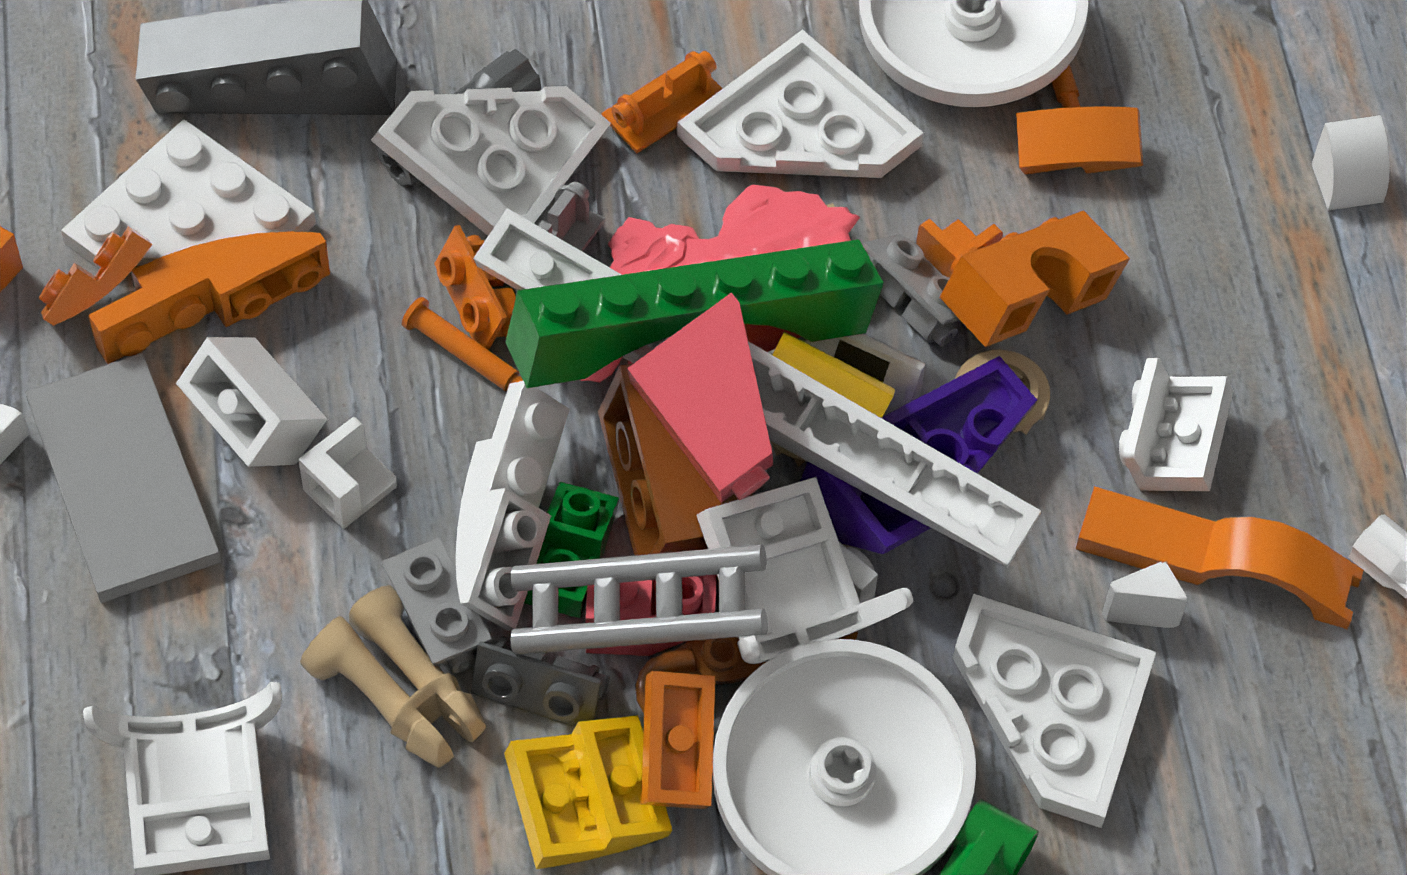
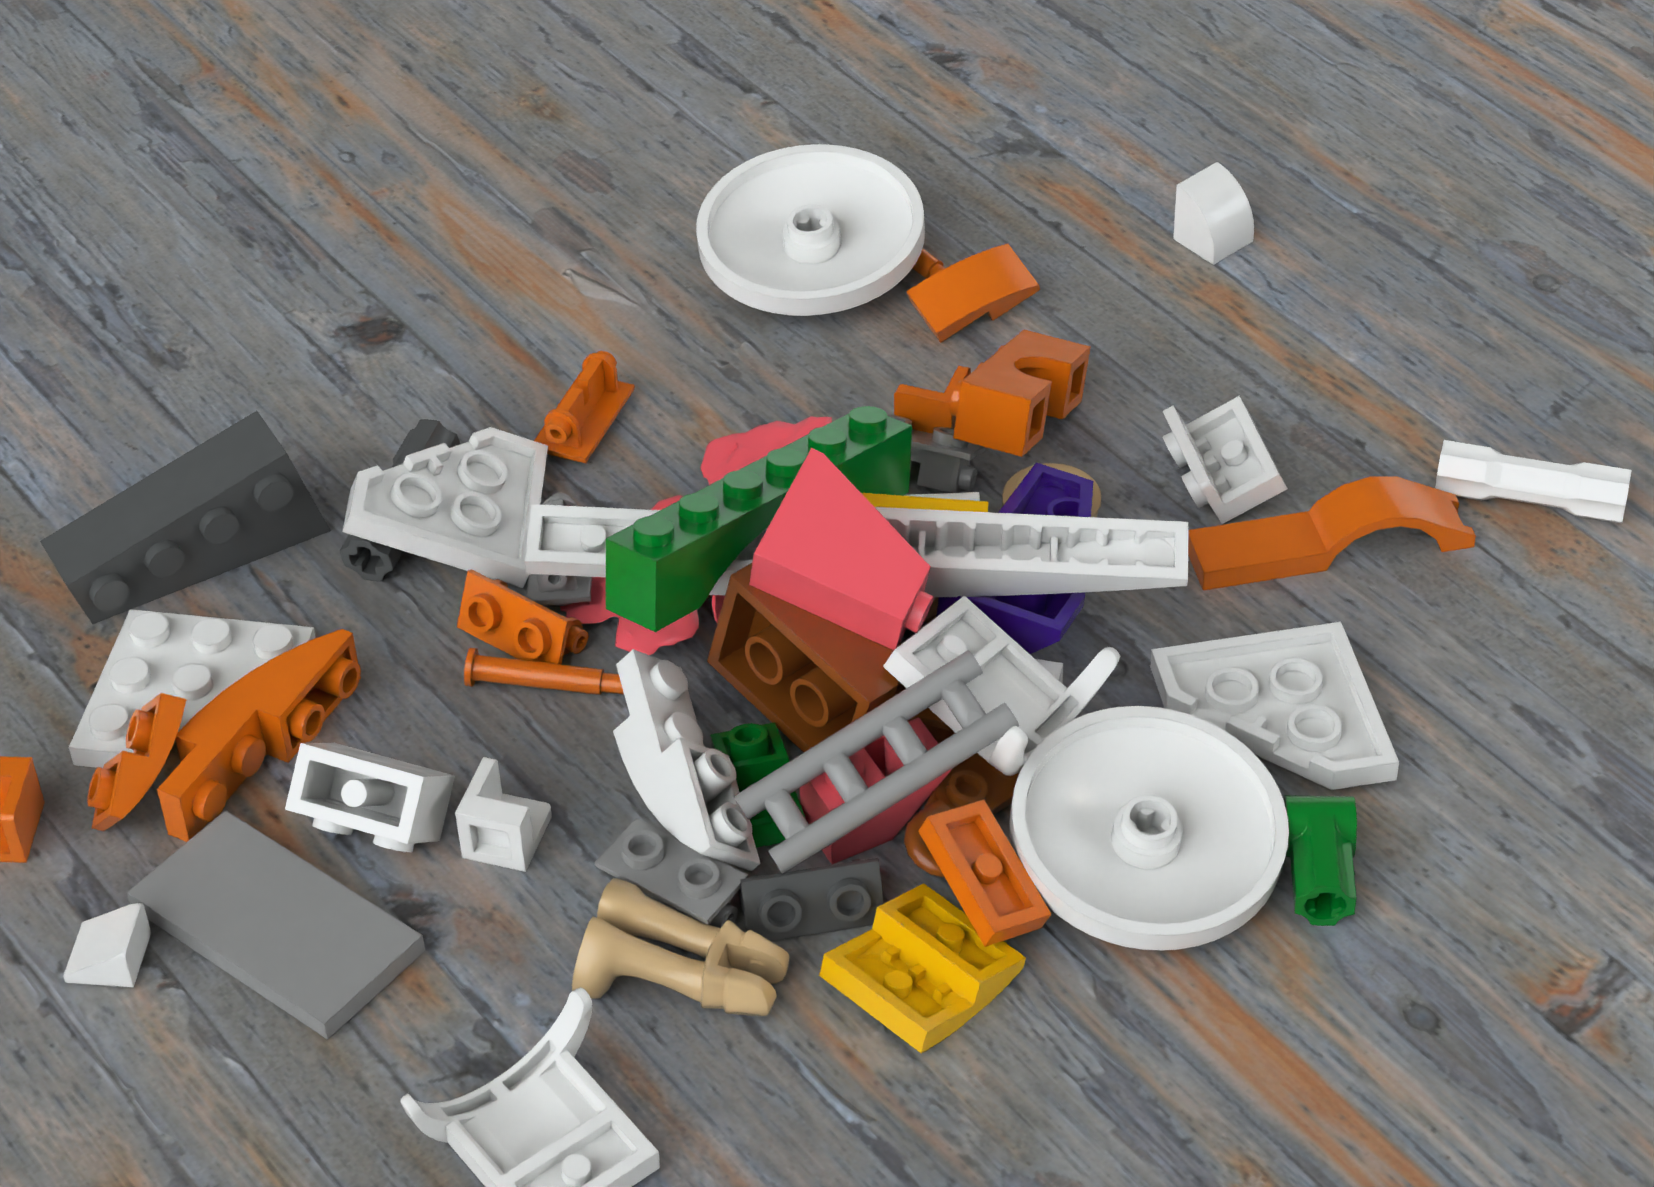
camera: 25 degrees left, 15 degrees down
white plate [677,29,924,178] -> none
white slope [1102,562,1187,628] -> none

